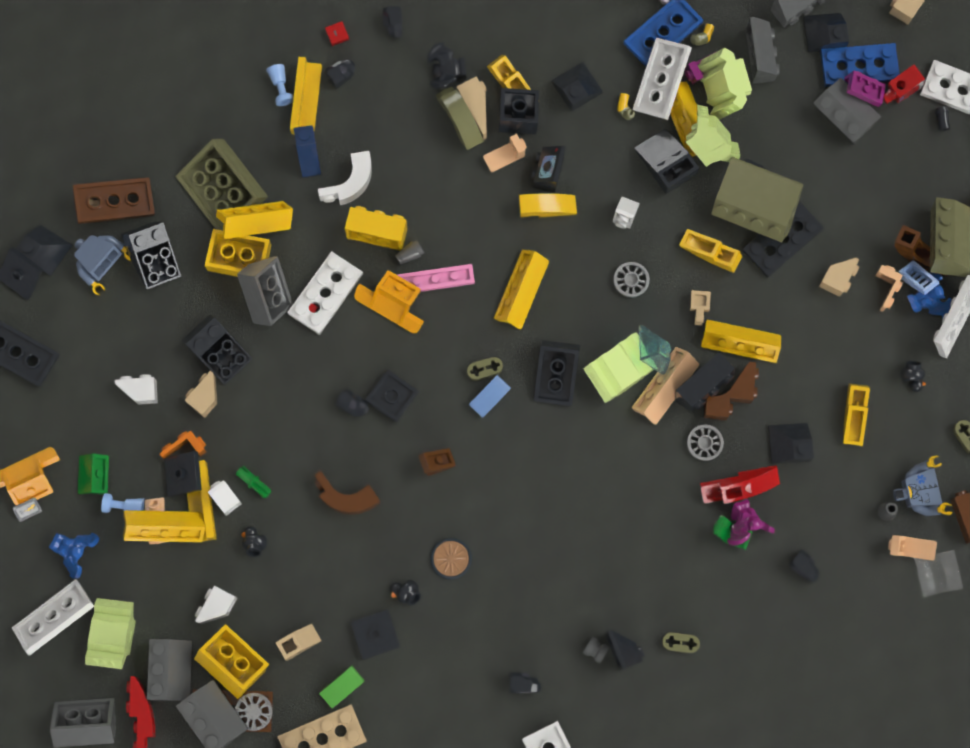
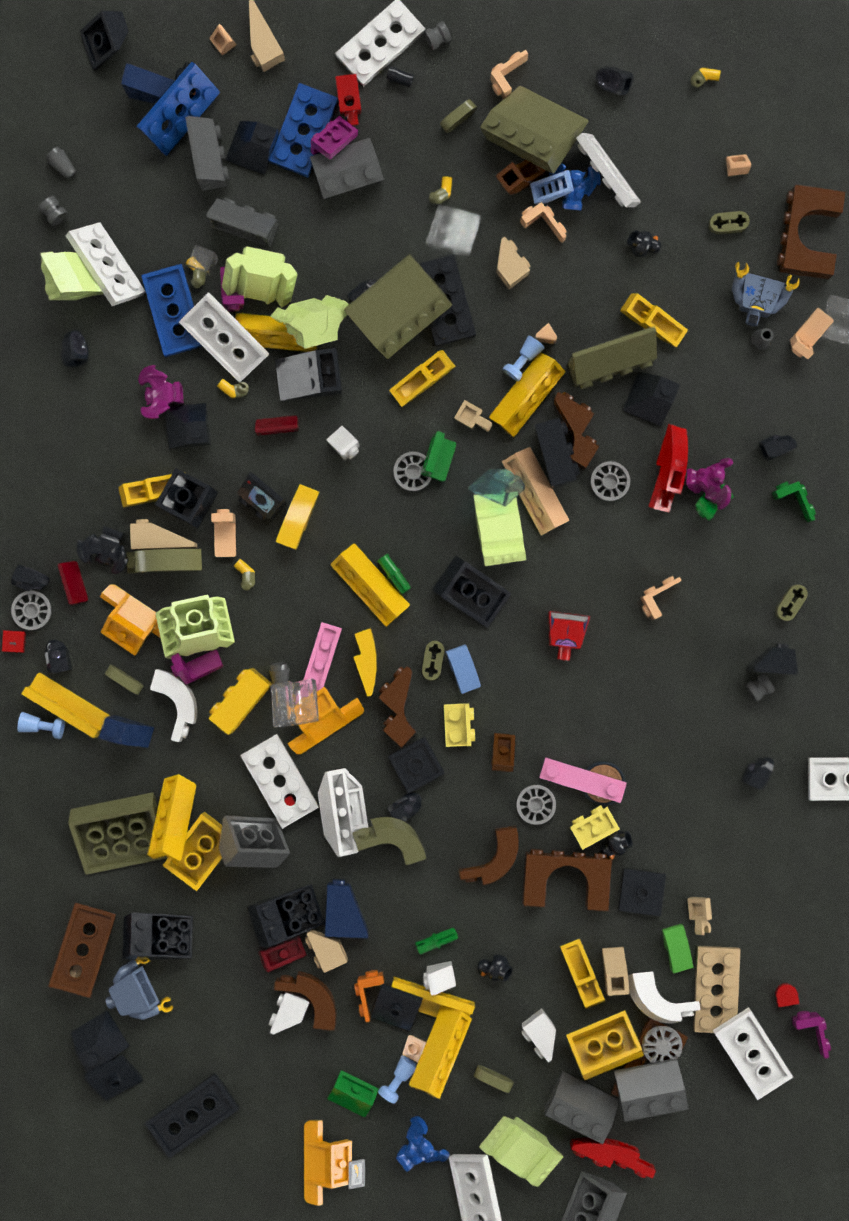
camera: 60 degrees left, 10 degrees up
none -> light grey wheel [11,591,52,630]
none -> dark red slope [57,561,88,605]
none -> light orange plate [100,584,161,656]
none -> olive beam [105,664,144,695]
none -> magenta animal [138,365,184,419]
none -> yellowish green slope [155,595,235,659]
none -> magenta bracket [171,649,223,685]
none -> clear panel [188,245,218,277]
none -> arm [234,559,255,591]
none -> dark red slope [255,416,299,436]
none -> dark red slope [258,936,307,972]
none -> clear slope [271,678,319,727]
none -> reddish brown arch [274,971,337,1030]
none -> white wedge [318,768,368,857]
none -> dark blue slope [325,879,368,938]
none -> olive arch [352,817,426,865]
none -> yellow slope [354,628,377,697]
none -> green axle [377,554,411,594]
none -> reddish brown arch [378,666,416,747]
none -> green panel [421,431,456,482]
none -> clear slope [426,205,481,256]
none -> arm [429,176,452,204]
none -> olive beam [440,99,477,133]
none -> light yellow bracket [444,703,475,747]
none -> olive beam [473,1065,514,1093]
none -> light blue piece [503,335,544,382]
none -> light grey wheel [516,785,556,825]
none -> reddish brown arch [522,849,612,911]
none -> light nougat slope [535,323,557,344]
none -> bright pink plate [539,758,627,803]
none -> red torso [548,611,590,661]
none -> yellow slope [560,939,605,1009]
none -> olive slope [567,326,657,389]
none -> light yellow bracket [570,806,620,850]
none -> white arch [628,971,700,1023]
none -> light nougat bracket [640,576,682,620]
none -> tan plate [688,897,712,935]
none -> green bracket [772,481,816,523]

